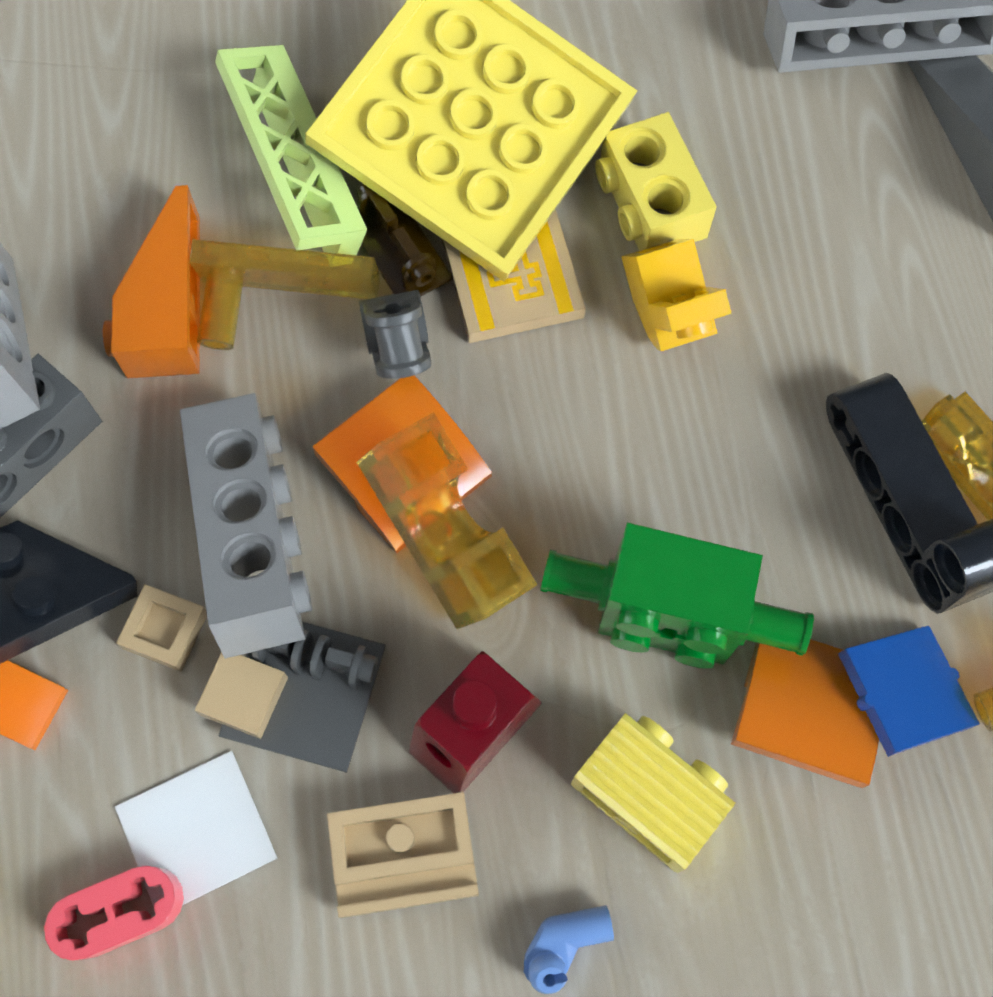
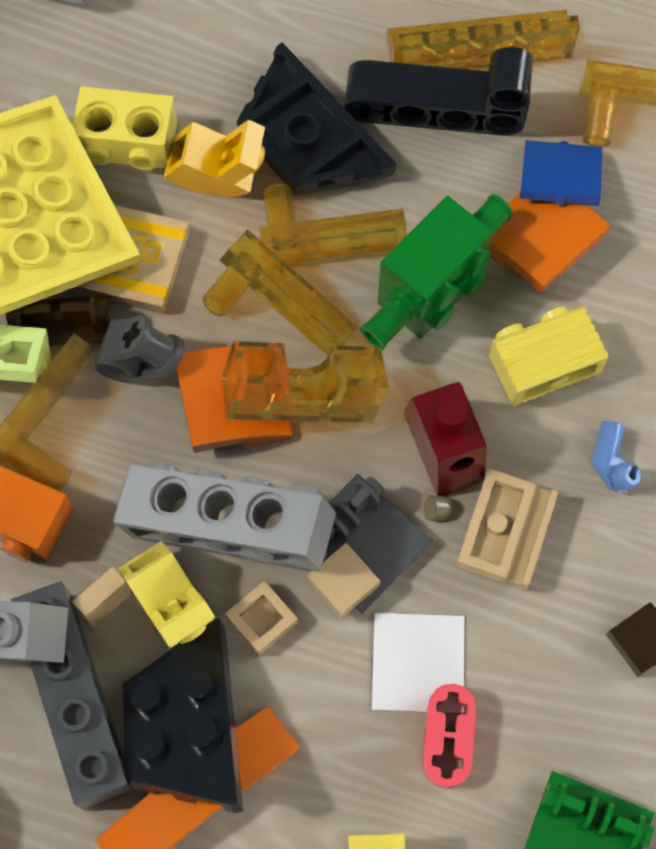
camera: 60 degrees left, 0 degrees up
none -> tan tile [72,566,133,628]
none -> light yellow brick [118,541,216,649]
none -> clear yellow piece [203,229,358,359]
none -> black wing [236,42,396,195]
none -> clear yellow piece [259,184,406,271]
none -> dark tan piece [424,495,454,521]

